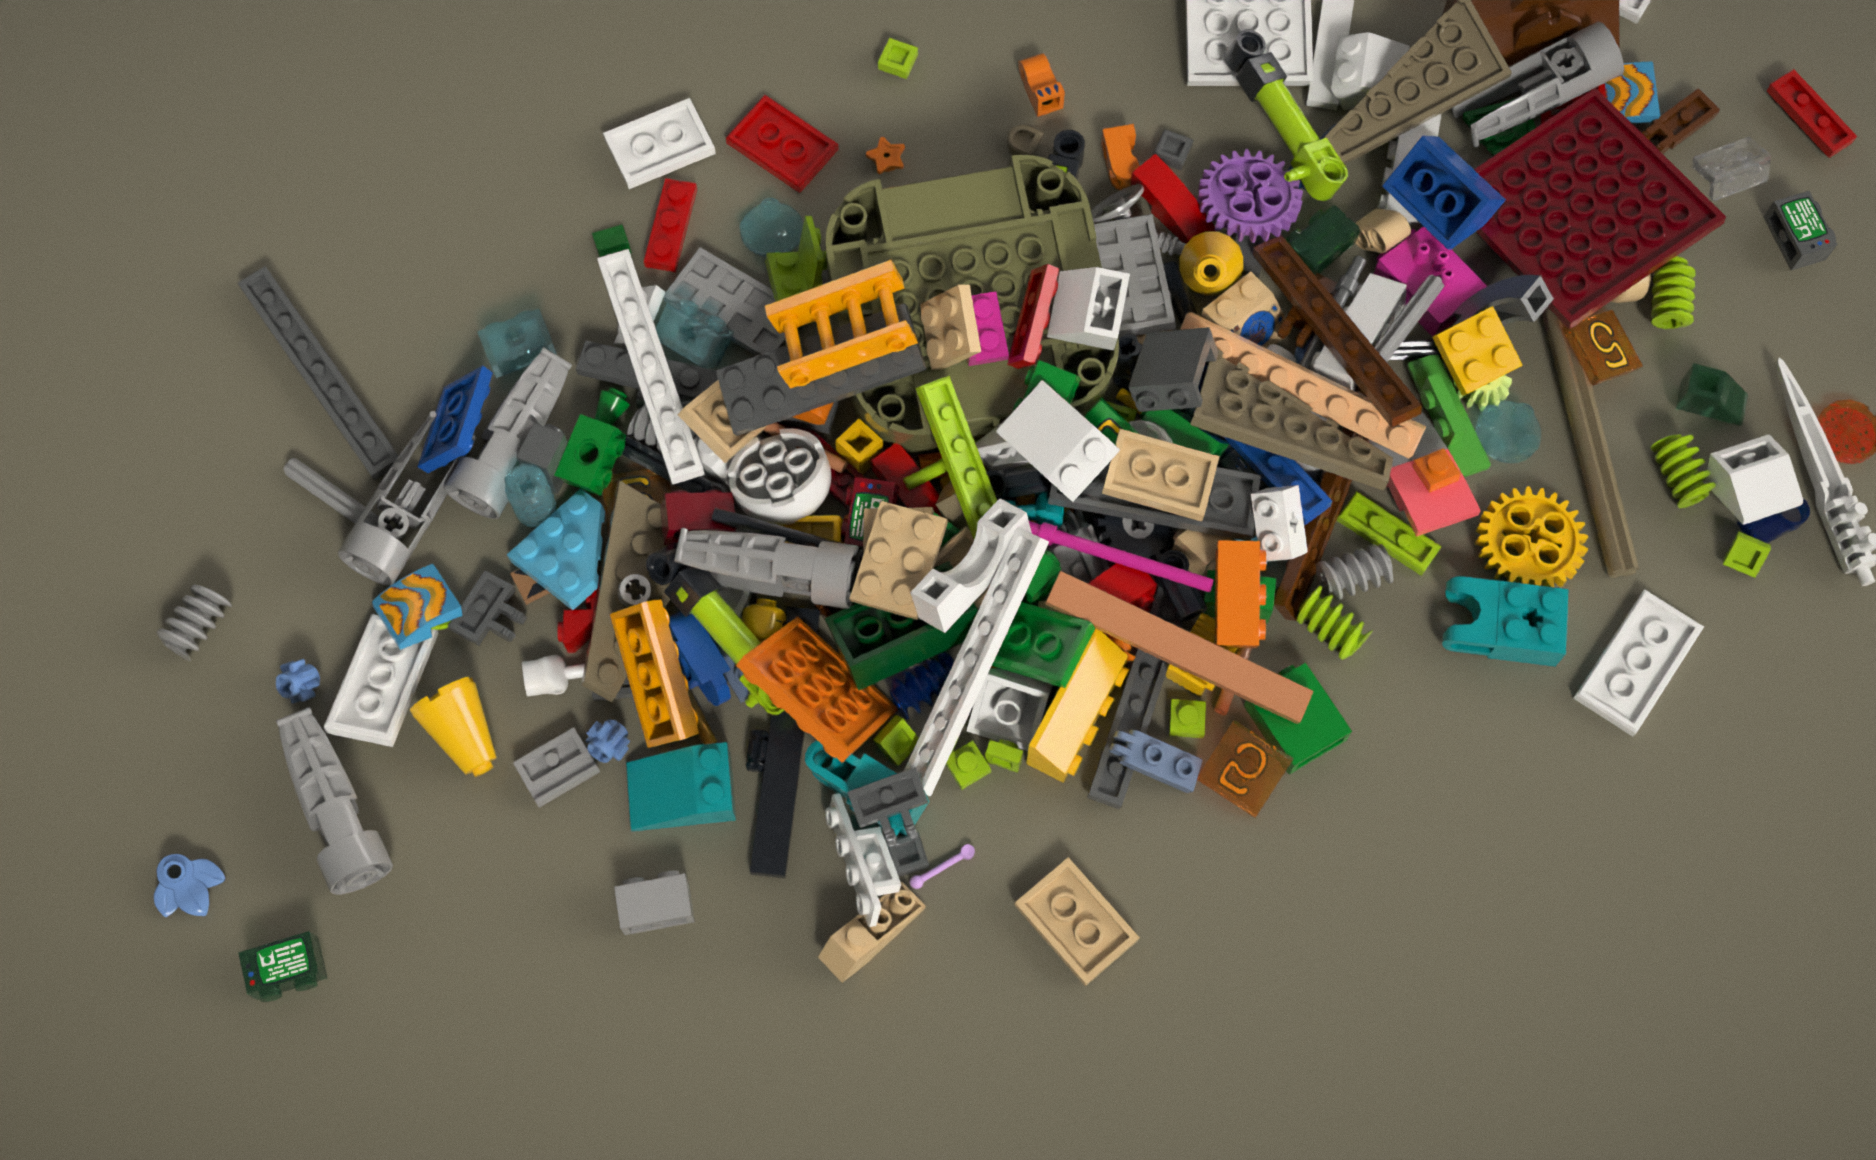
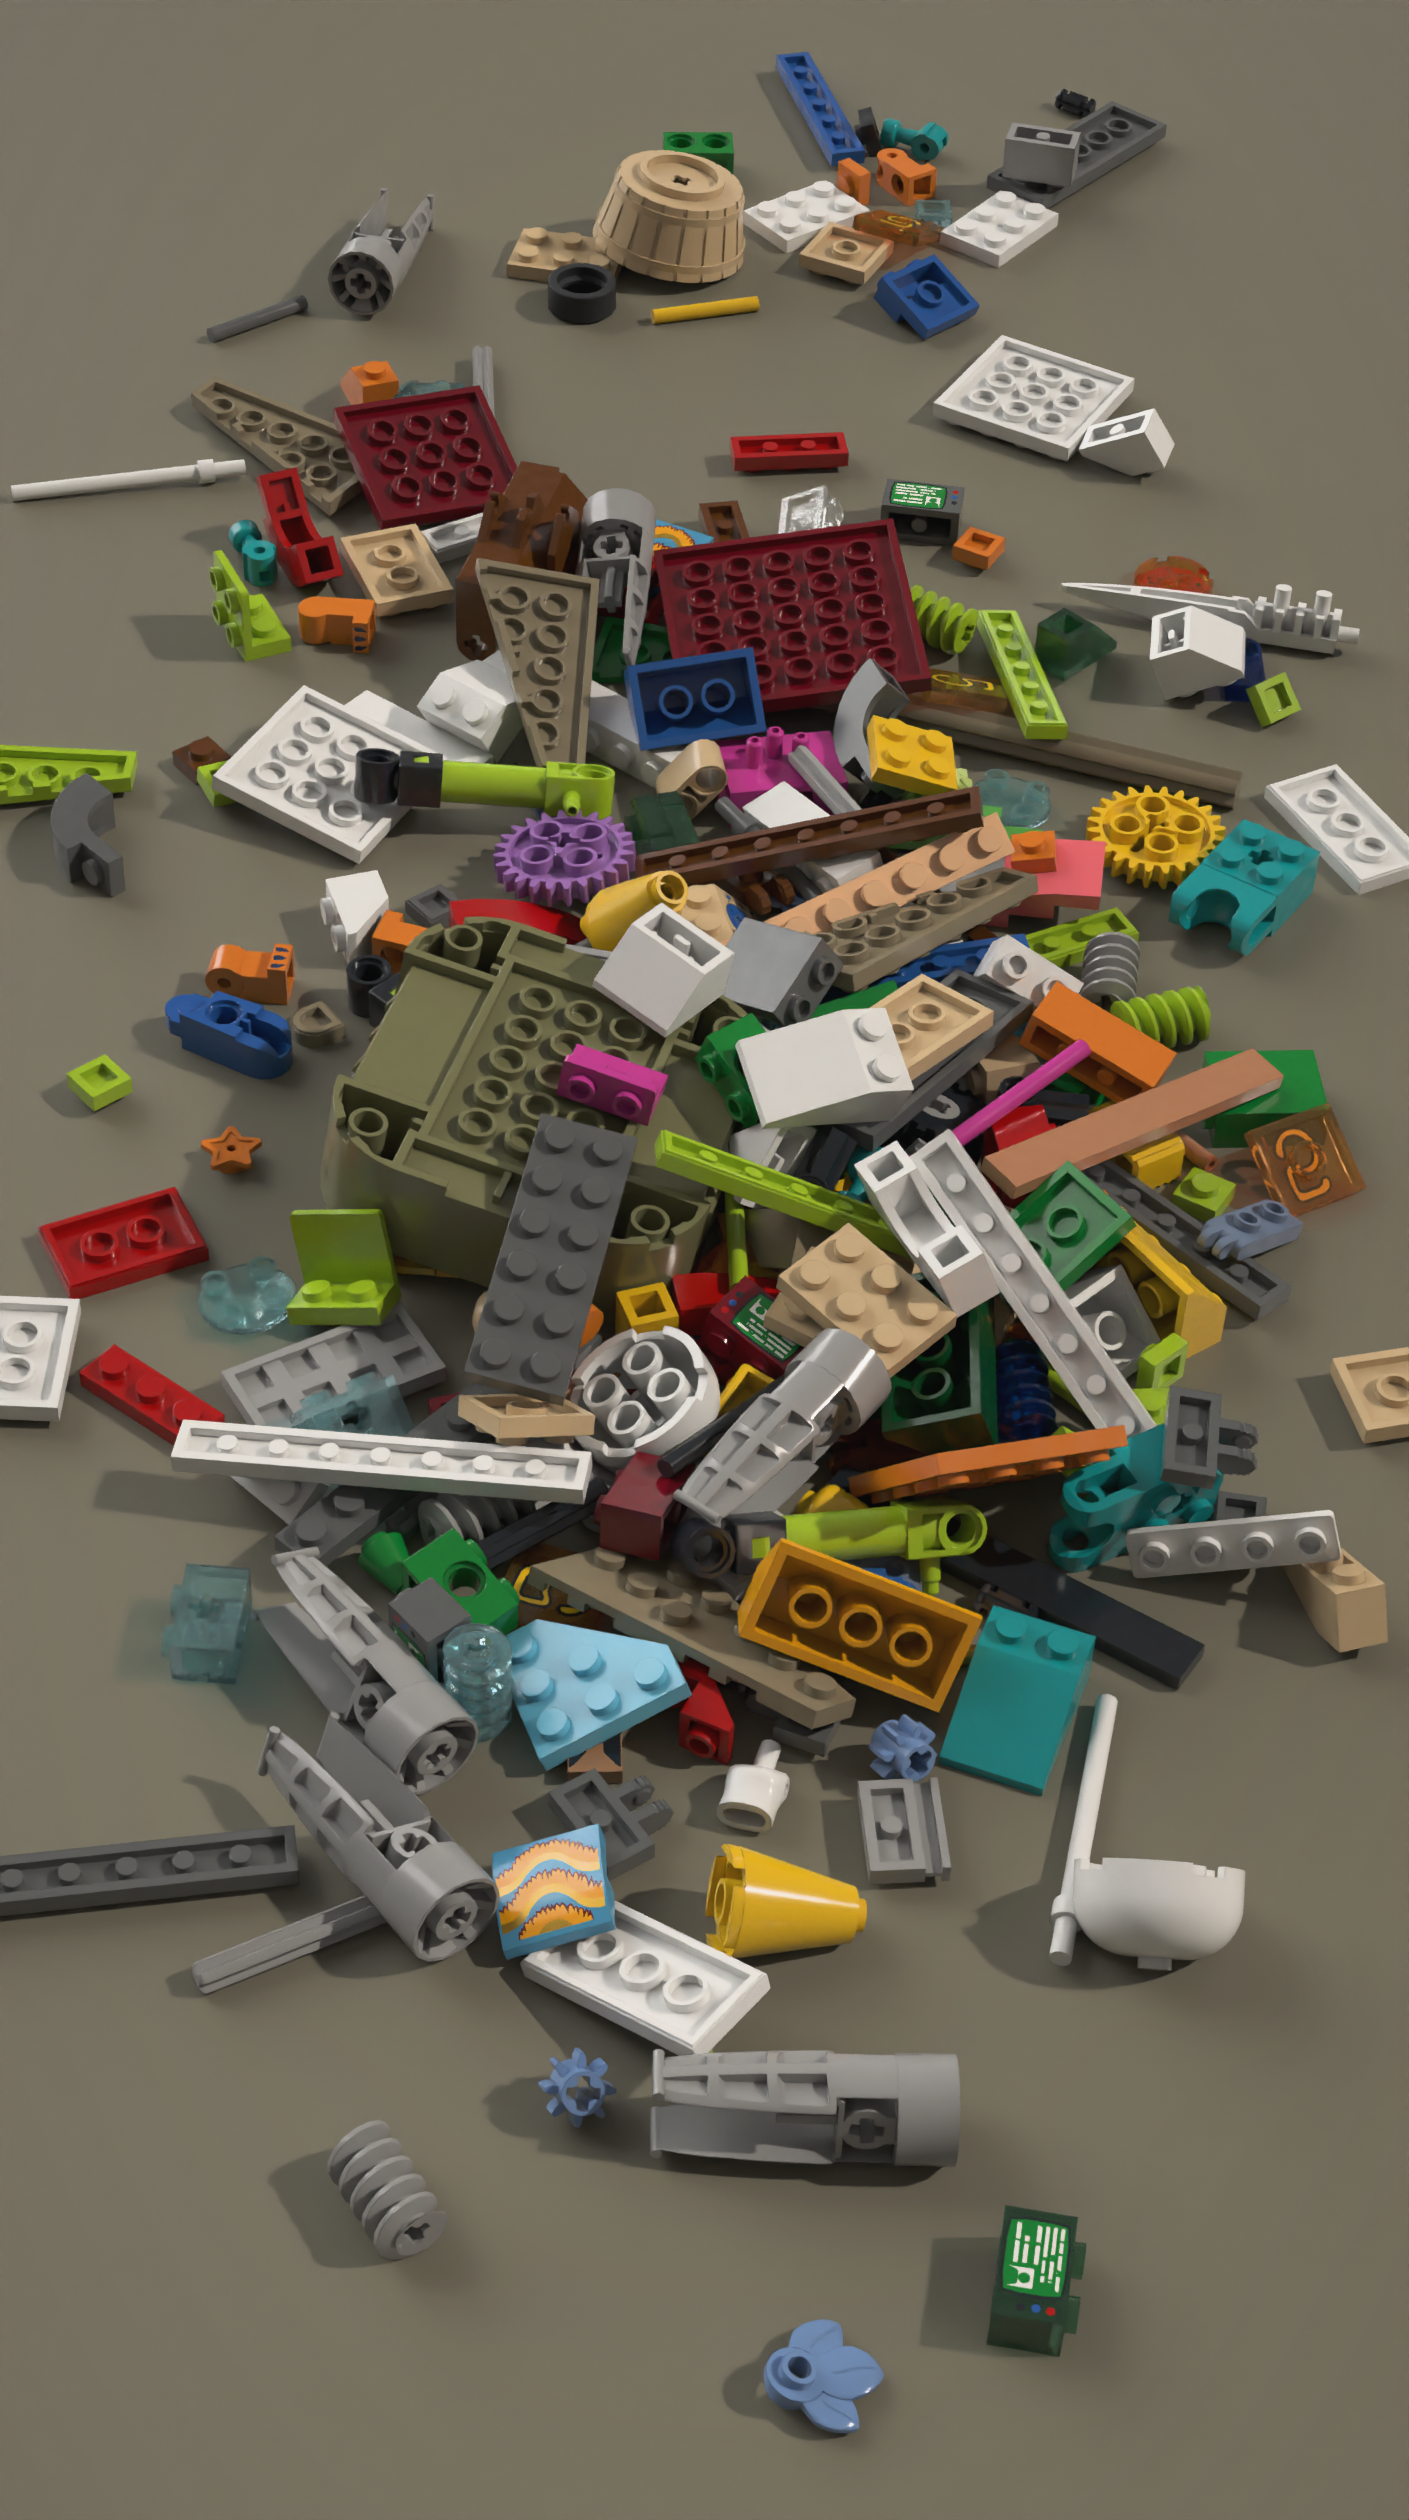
camera: 65 degrees left, 25 degrees down
blue plate [417,365,493,473] -> none
green slope [592,224,632,257] -> none
light grey brick [614,870,695,935] -> none
light grey gear [617,574,651,607] -> none
light orange fence [765,260,918,389] -> none
lavender hinge [910,844,975,889] -> none
tan plate [920,285,981,370] -> none
red plate [1007,264,1059,369] -> none
lime piece [1650,434,1716,509] -> none
none -> blue piece [165,991,293,1080]
none -> white slope [320,870,389,965]
none -> orange plate [952,526,1006,570]
none -> lime tile [977,610,1068,739]
none -> white bar [1049,1694,1118,1966]
none -> white cylinder [1073,1858,1245,1971]

